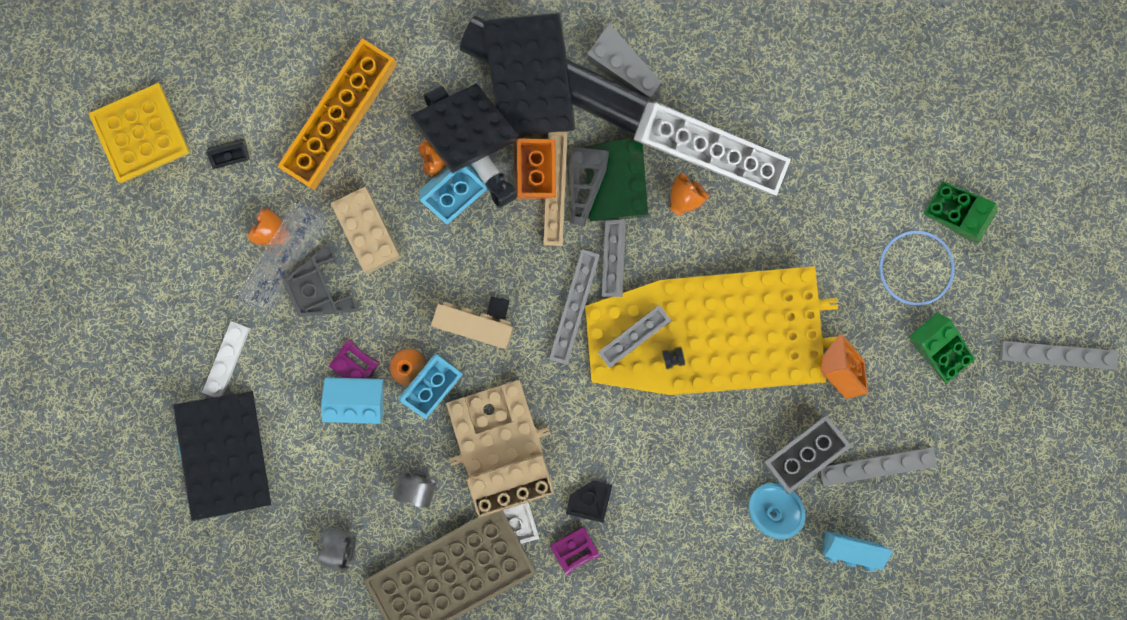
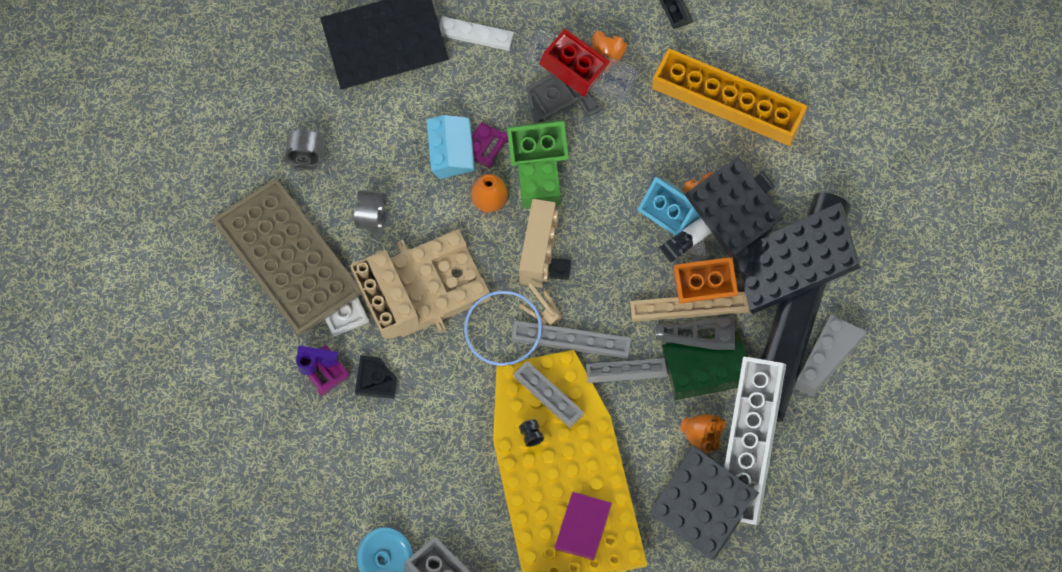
camera: 85 degrees right, 20 degrees down
tan brick [331,187,402,274] -> none
medium azure slope [398,353,463,419] -> none
none -> dark purple plate [296,345,339,375]
none -> light blue piece [464,291,542,366]
none -> bright green brick [507,119,569,166]
none -> bright green brick [518,161,560,208]
none -> tan plant [519,283,562,326]
none -> red slope [539,28,610,97]
none -> magenta tile [555,492,612,561]
none -> black plate [649,446,759,560]

